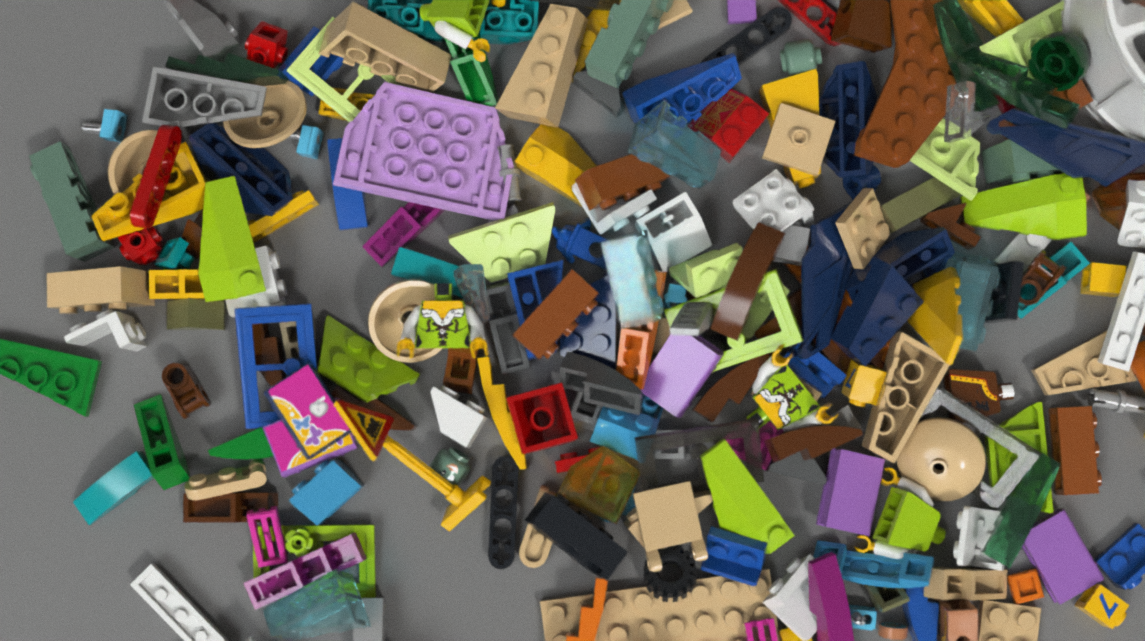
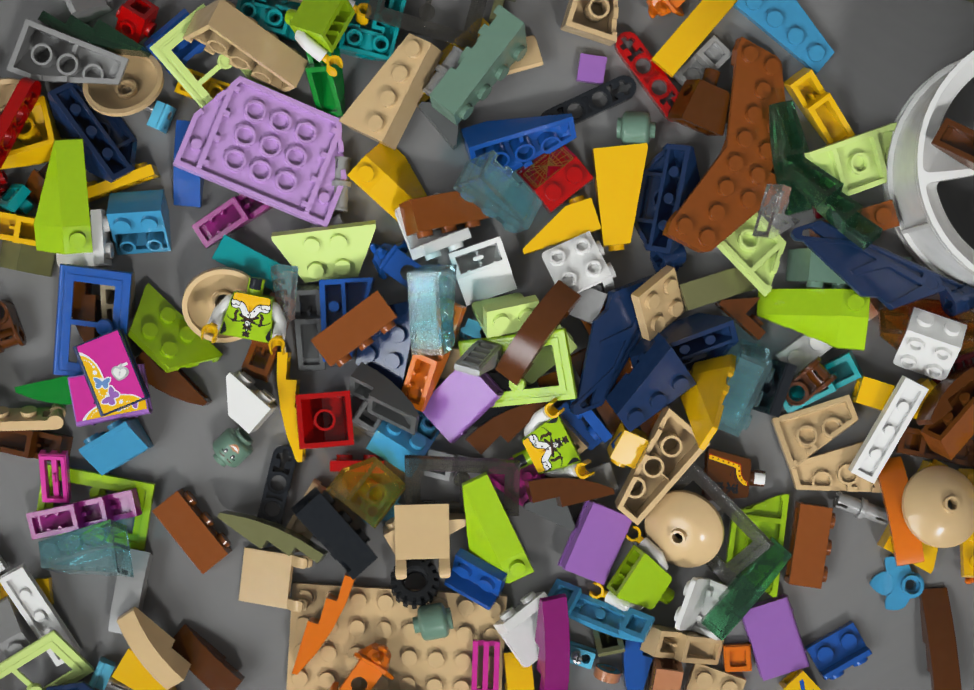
camera: 20 degrees right, 5 degrees up
lime plate [285,528,314,556] -> none
yellow piece [334,399,491,532] -> none
tan plate [762,103,835,176] -> none
dark green cylinder [1028,31,1090,92] -> none
none -> dark azure slope [106,189,172,255]
none -> dark orange brick [152,488,232,574]
none -> olive slope [217,510,328,563]
none -> tan flag [239,547,313,612]
none -> sand green head [413,603,454,641]
none -> light grey pin [423,46,463,96]
none -> yellow slope [522,195,601,255]
none -> tan wing [771,394,859,471]

